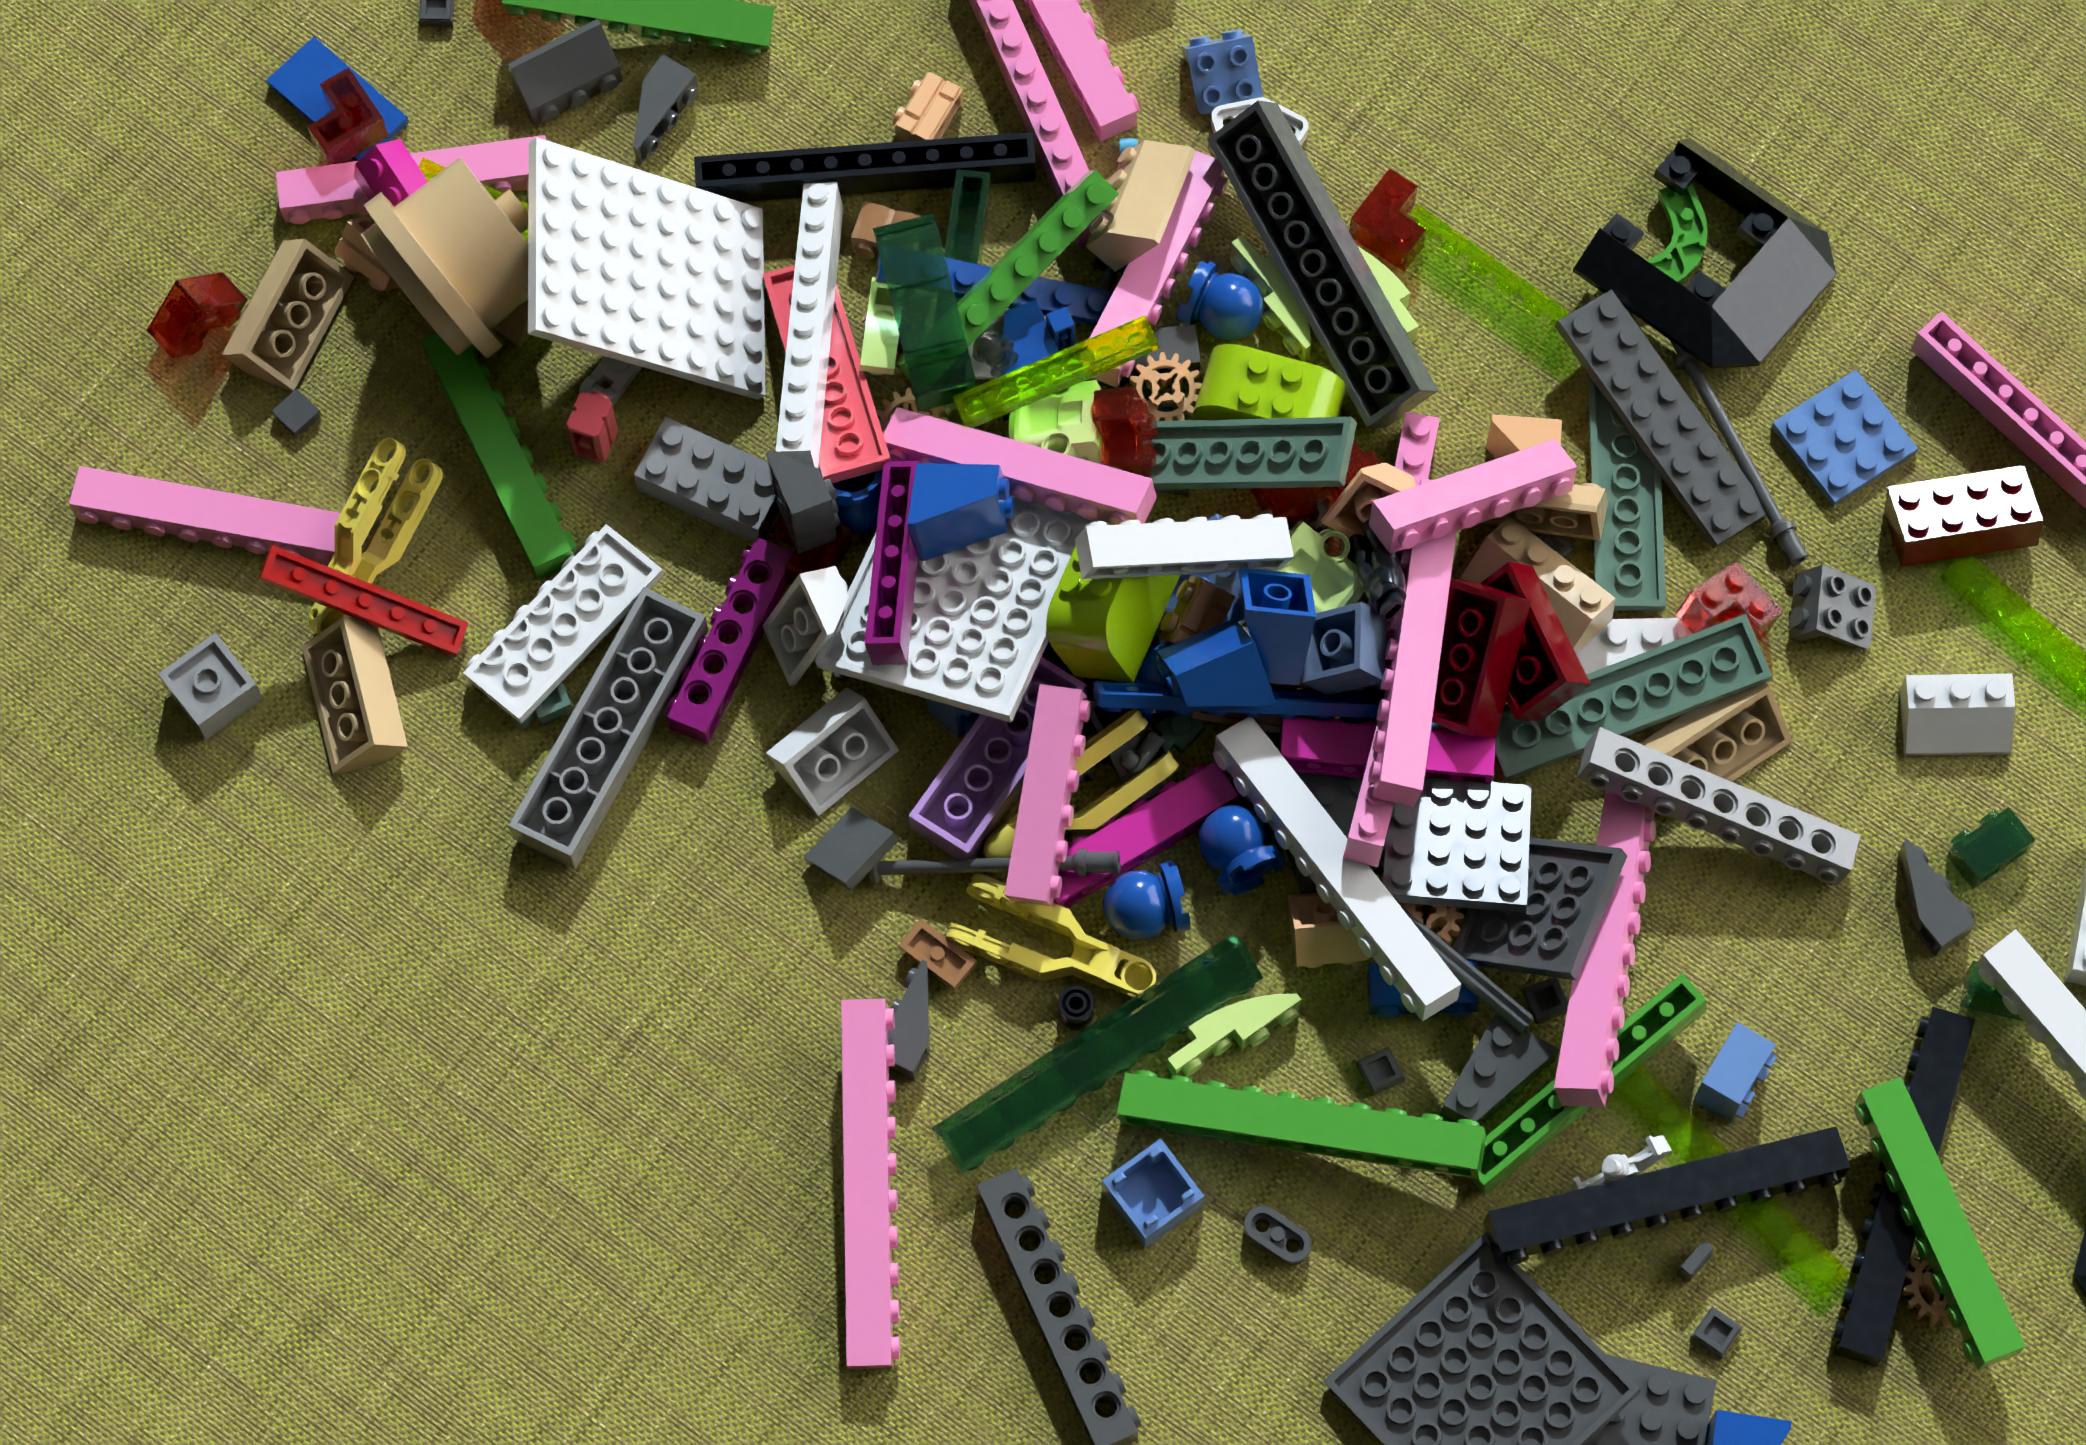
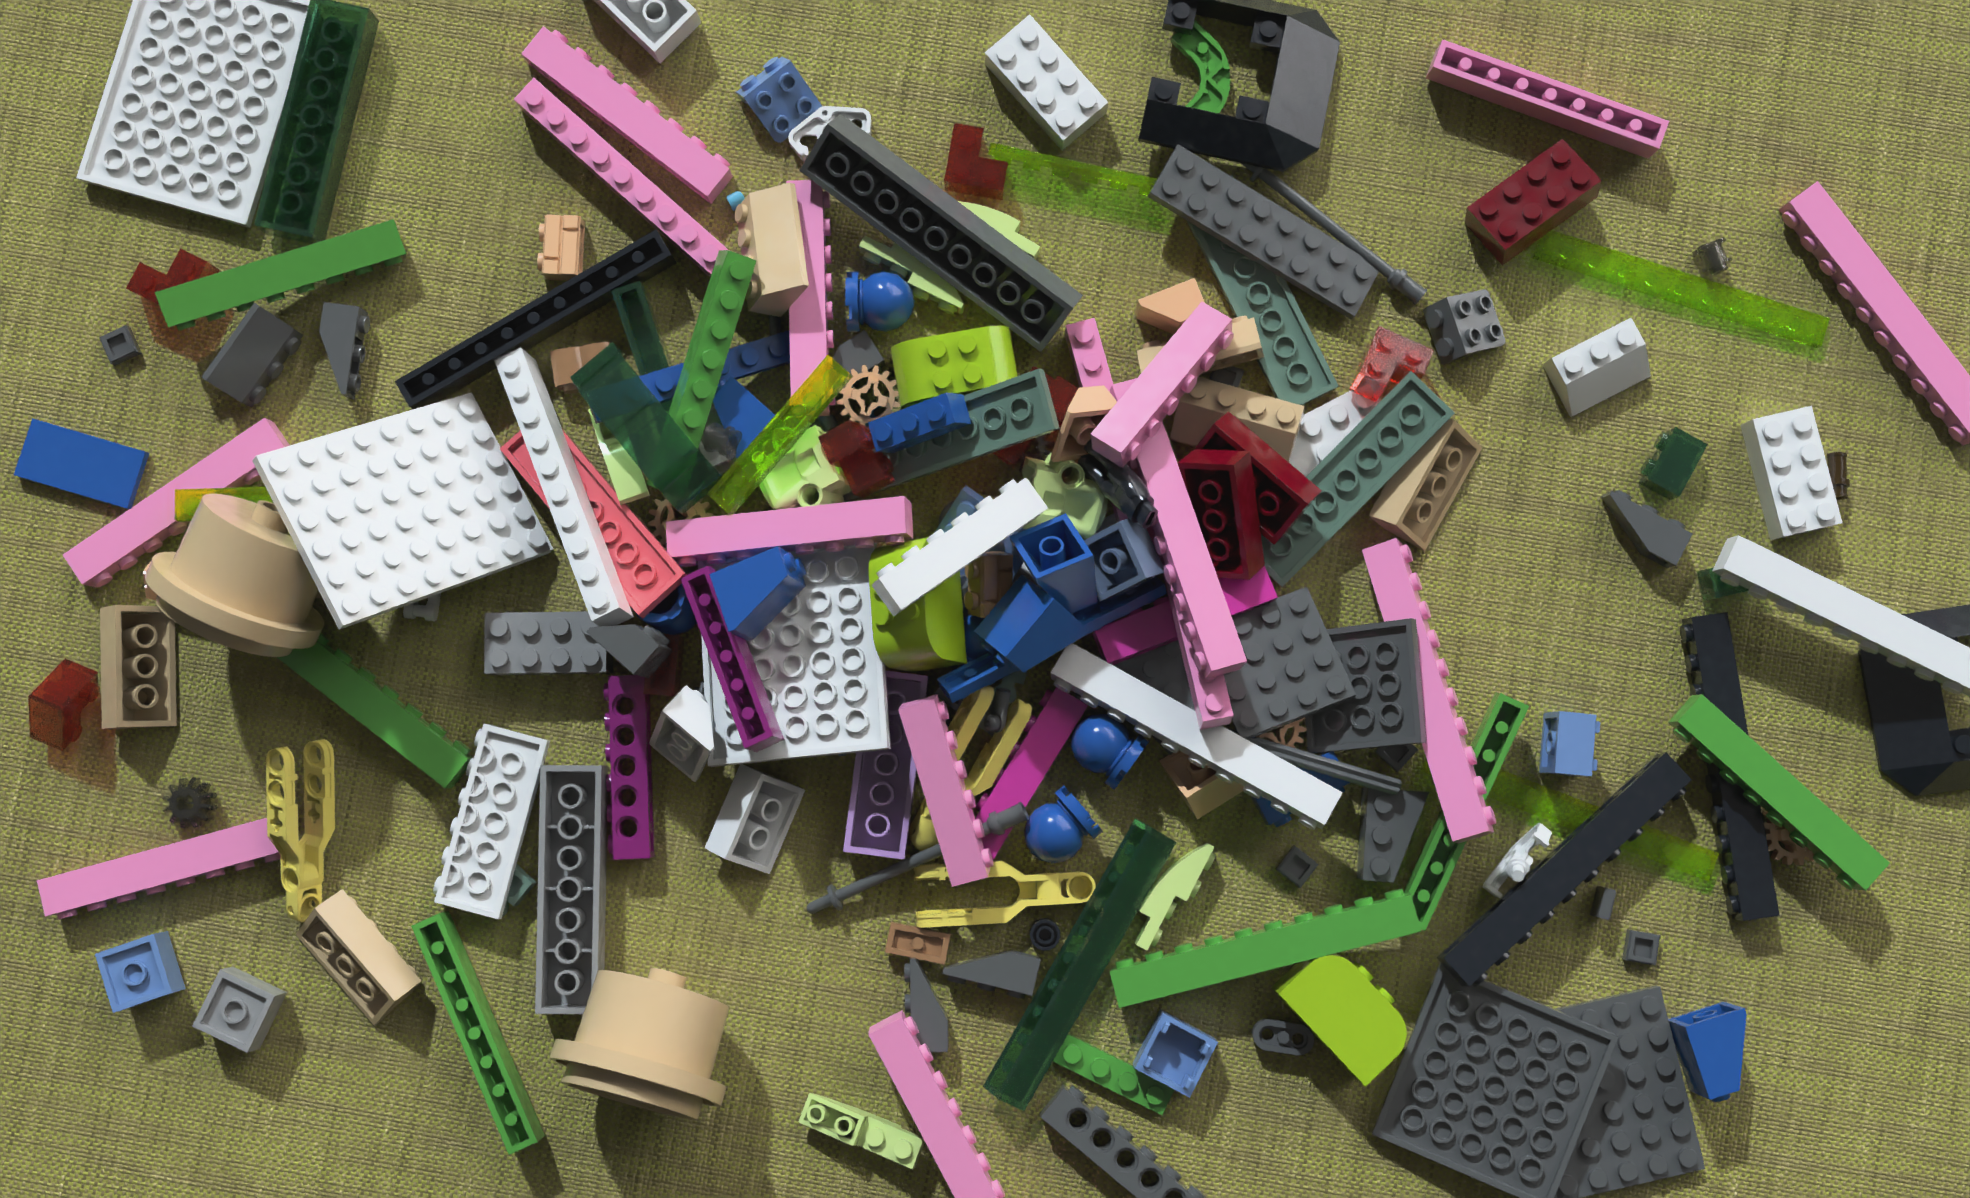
camera: 25 degrees left, 15 degrees up
red plate [258,545,468,657] -> none
dark grey tile [271,388,321,438] -> none
clear red brick [308,67,389,165] -> none
dark pink slope [354,139,428,207] -> none
coral brick [566,391,618,463] -> none
dark grey tile [804,807,899,891] -> none
blue piece [1046,306,1075,364] -> none
light grey brick [1577,727,1860,885] -> none
medium blue plate [1771,370,1918,507] -> none
none -> medium blue container [95,931,186,1013]
none -> clear smoke gear [162,777,218,829]
none -> bright green brick [411,911,545,1155]
none -> tan piece [549,968,729,1121]
none -> yellowish green slope [798,1093,925,1169]
none -> blue brick [868,392,971,453]
none -> dark grey slope [942,950,1041,999]
none -> white brick [985,15,1108,151]
none -> bright green plate [1051,1032,1174,1115]
none -> lime brick [1271,953,1407,1087]

